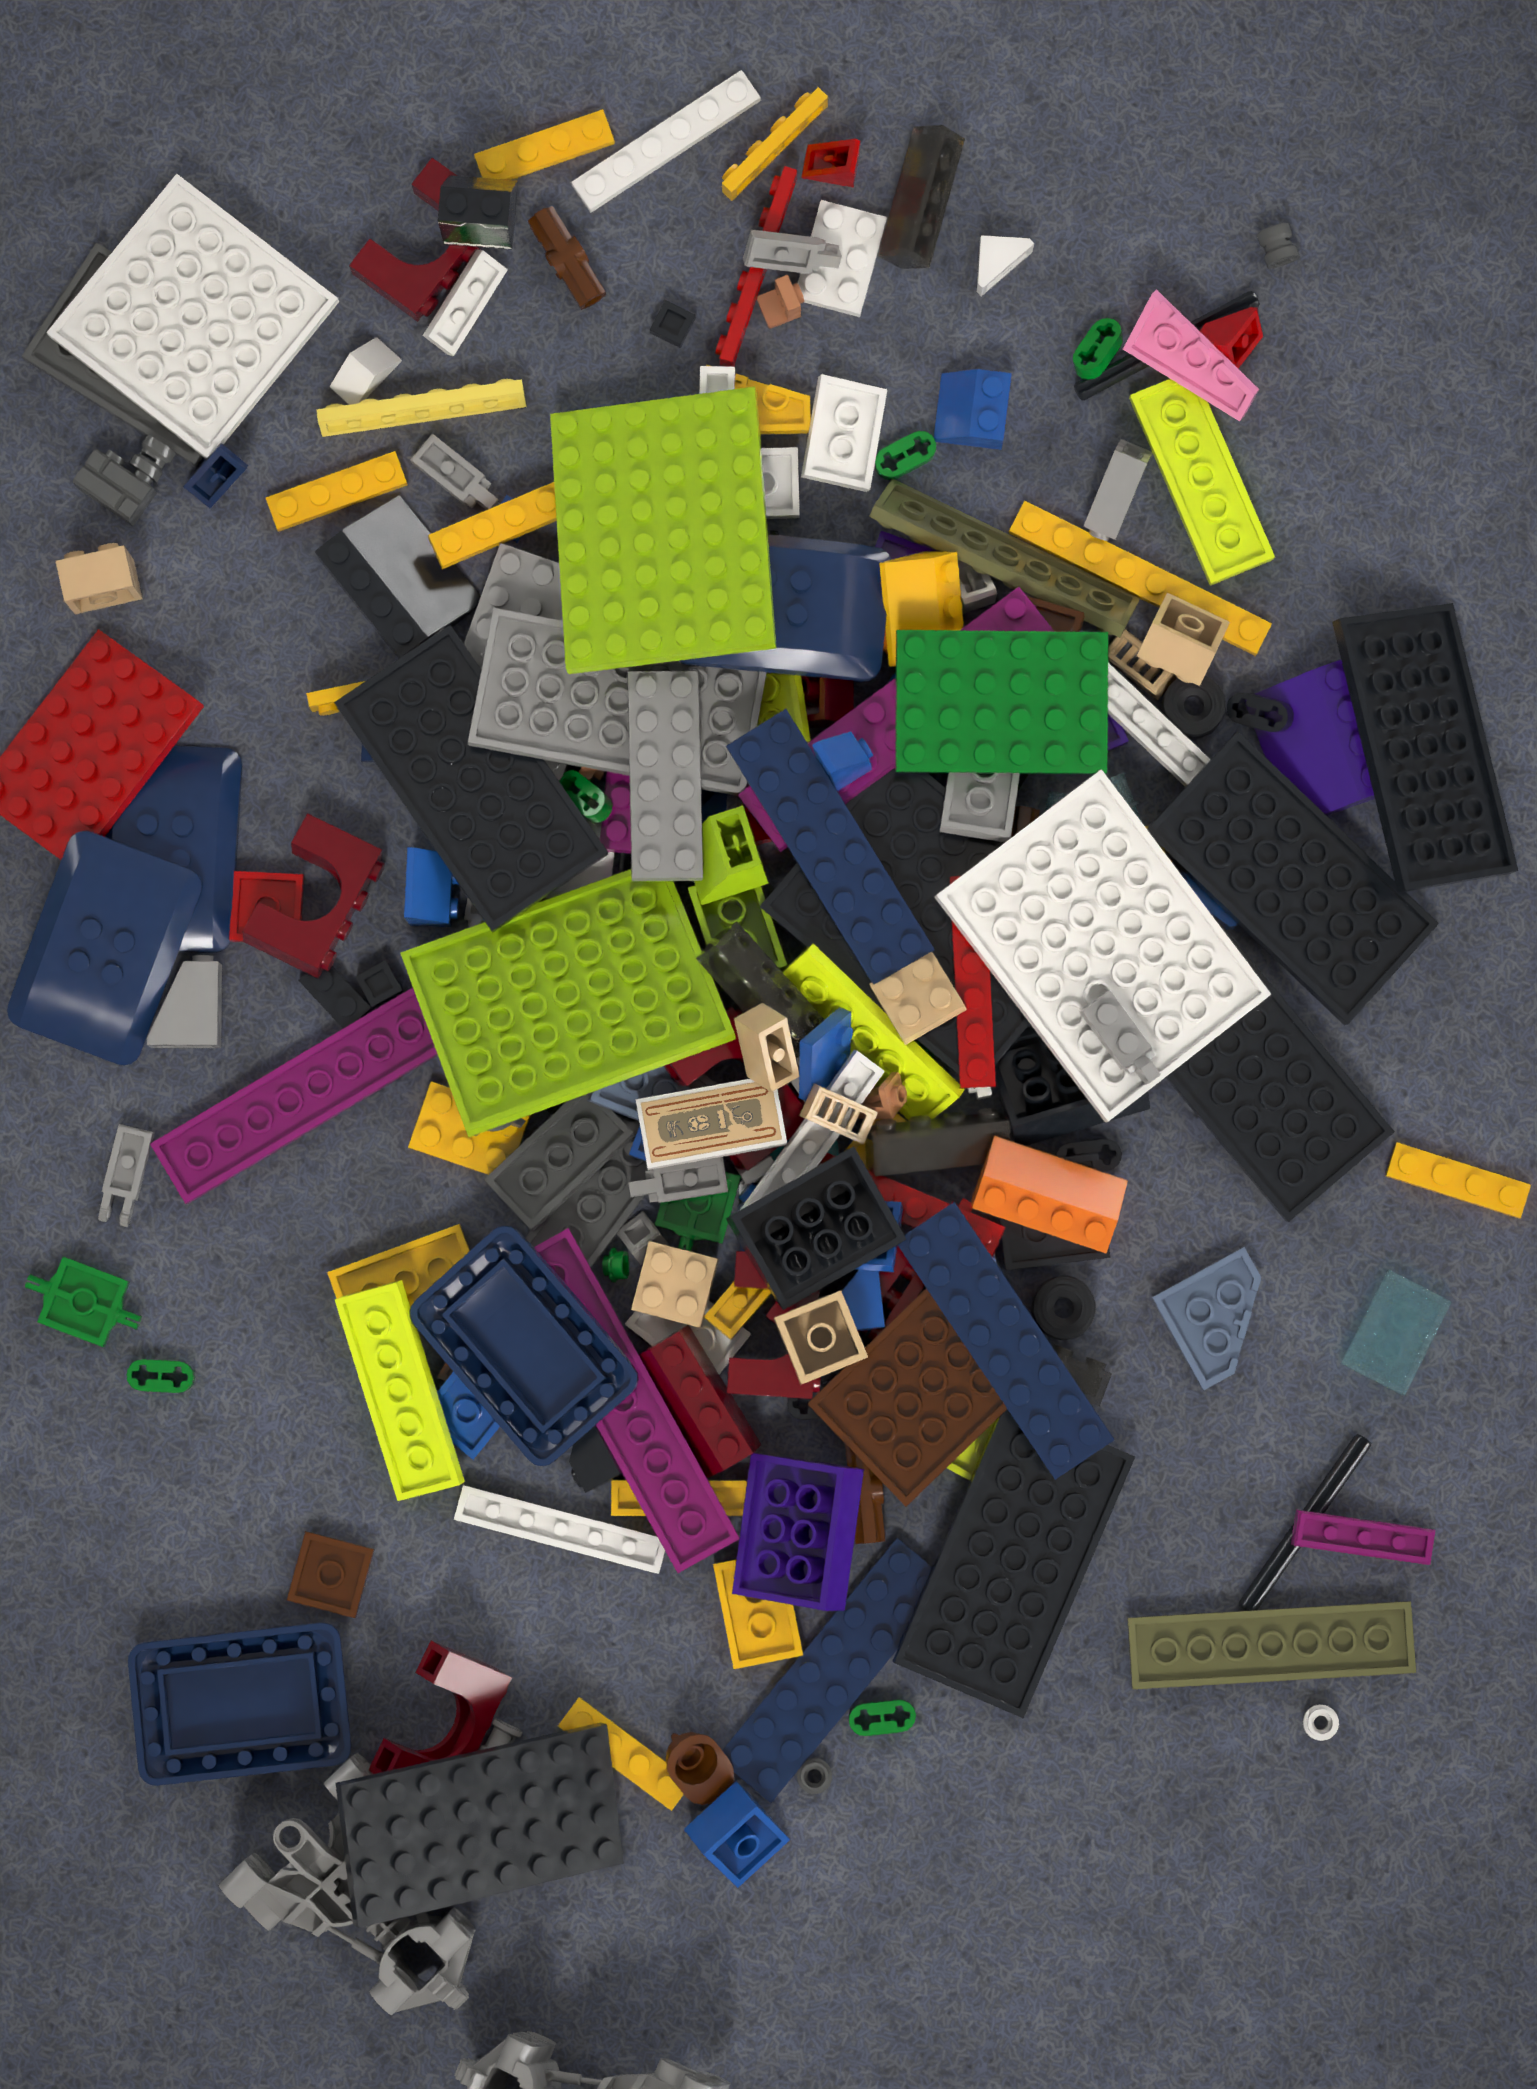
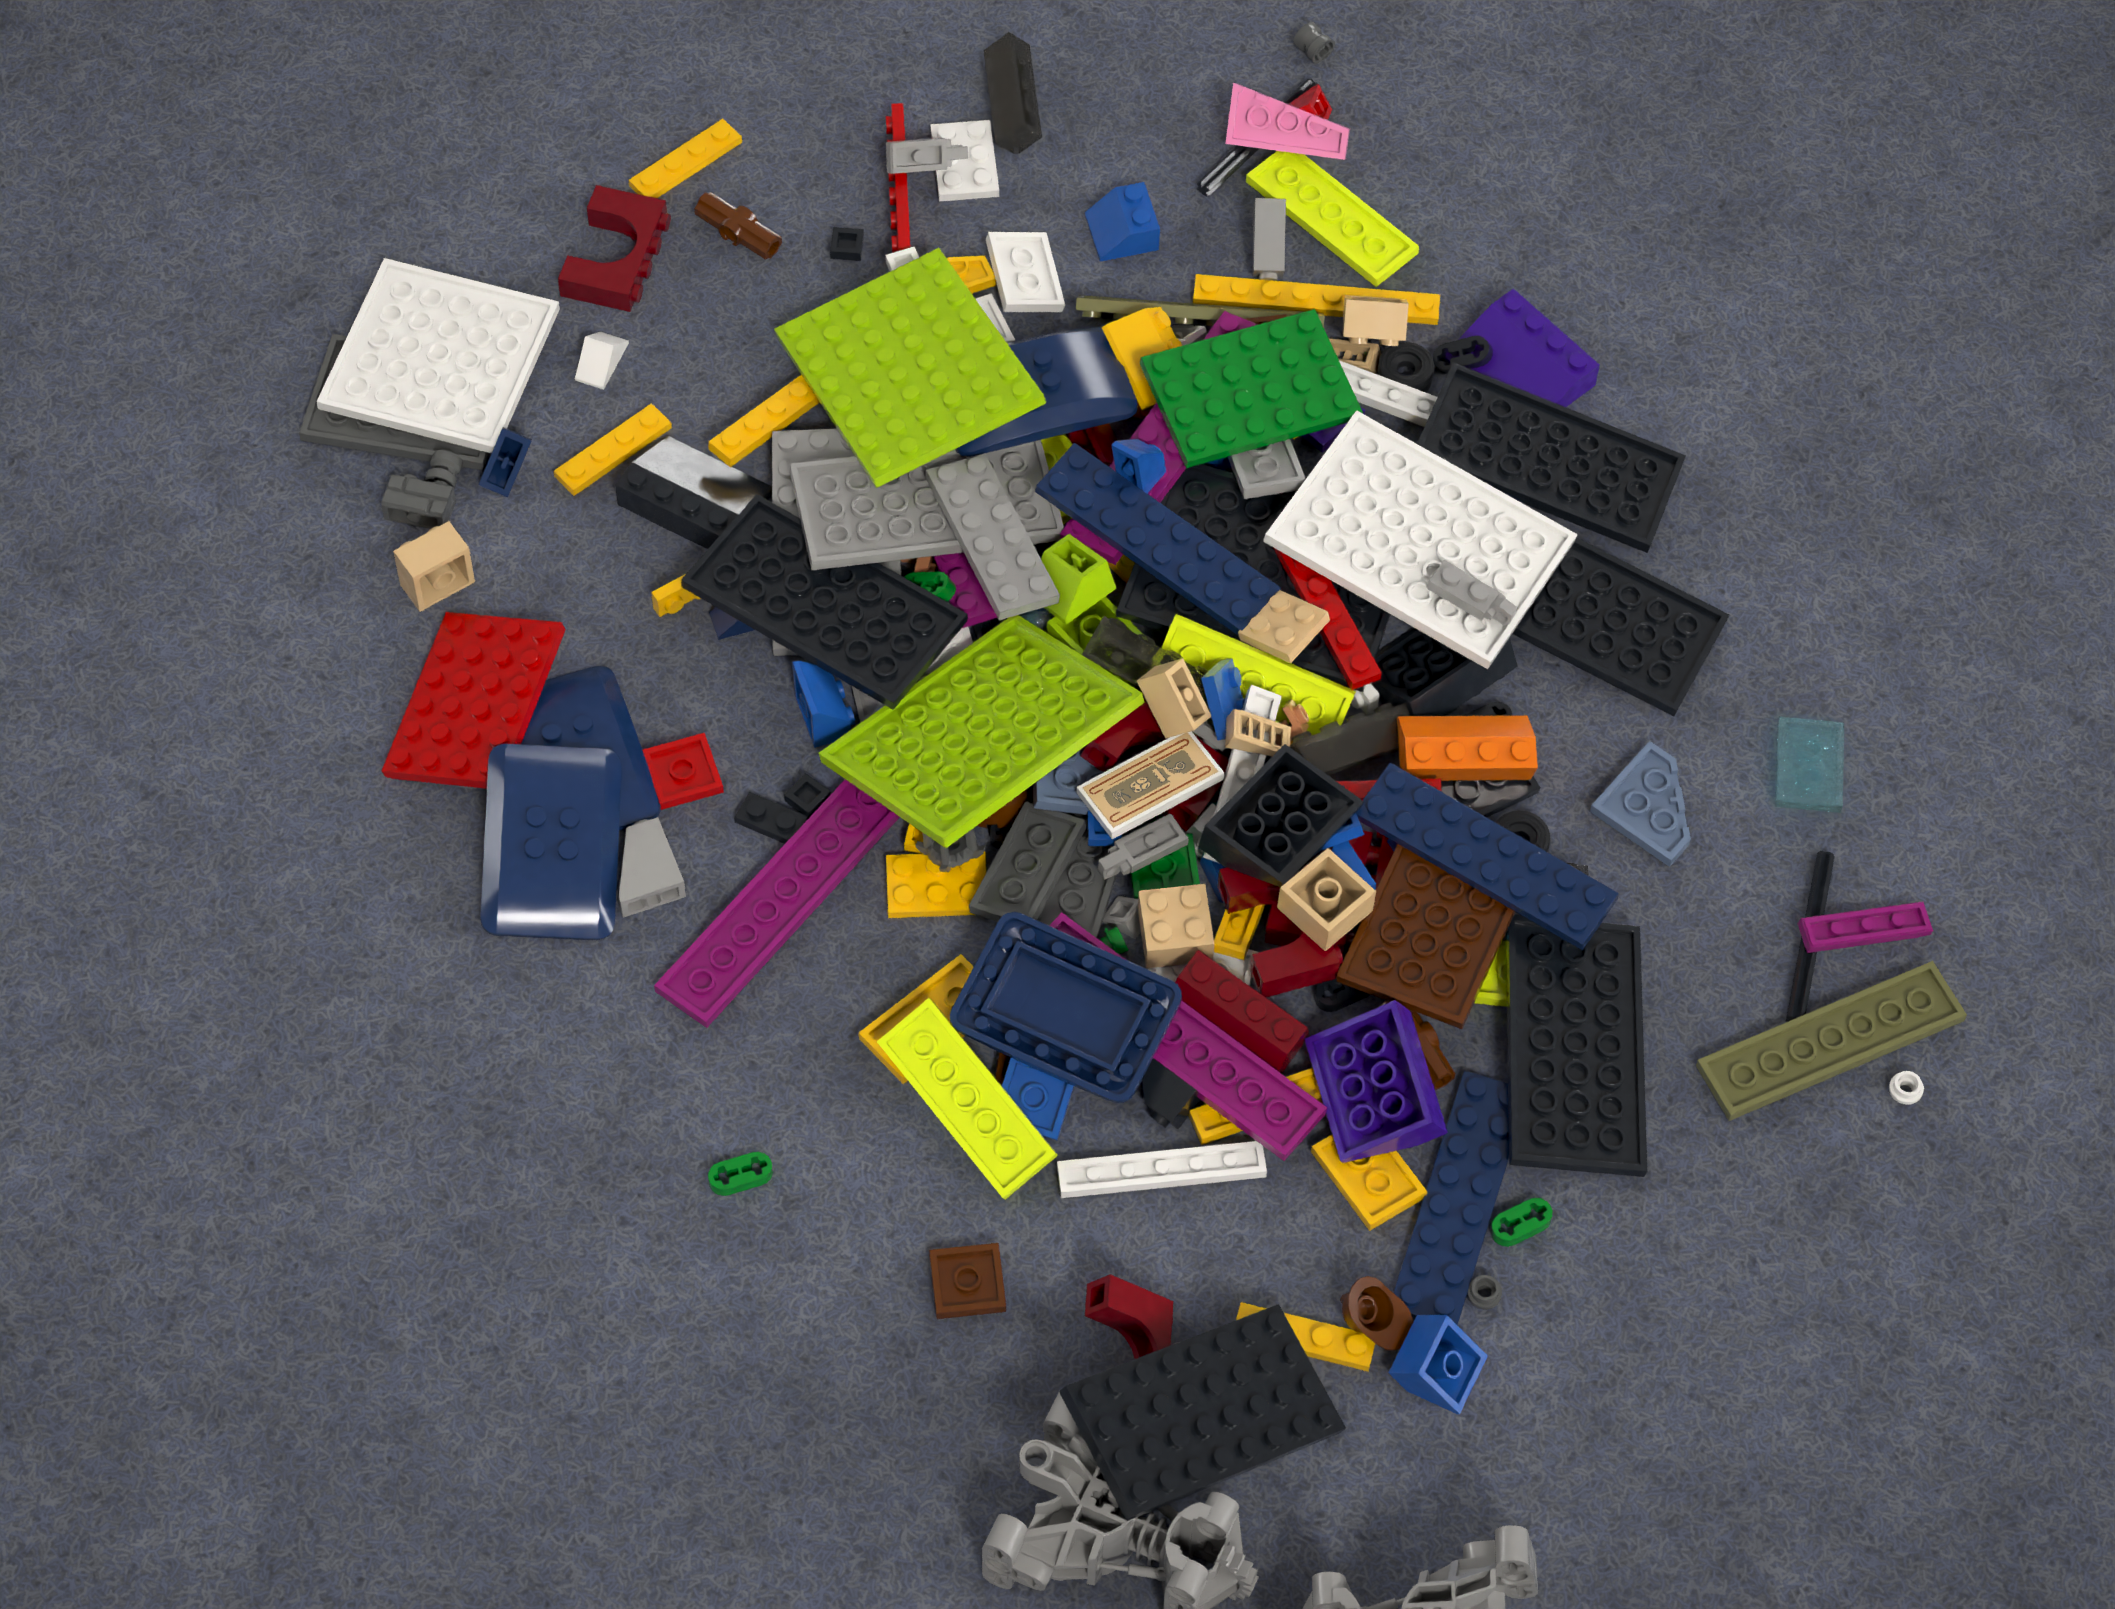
camera: 25 degrees left, 25 degrees down
green plate [25,1257,142,1348] -> none
light grey hinge [98,1124,155,1227] -> none
dark blue wedge [128,1623,352,1786] -> none
dark red arch [242,813,385,978] -> none
light yellow plate [316,379,526,437] -> none
light grey hinge [410,434,500,510] -> none
white plate [423,249,507,356] -> none
black slope [438,175,518,250] -> none
white plate [571,70,761,213] -> none
yellow plate [722,87,828,201] -> none
nougat bracket [757,275,805,329] -> none
red slope [801,138,860,187] -> none
green beam [875,431,936,480] -> none
white slope [977,235,1034,296] -> none
green beam [1073,318,1123,380] -> none
black plate [1332,603,1518,893] -> none
yellow plate [1385,1142,1531,1219] -> none

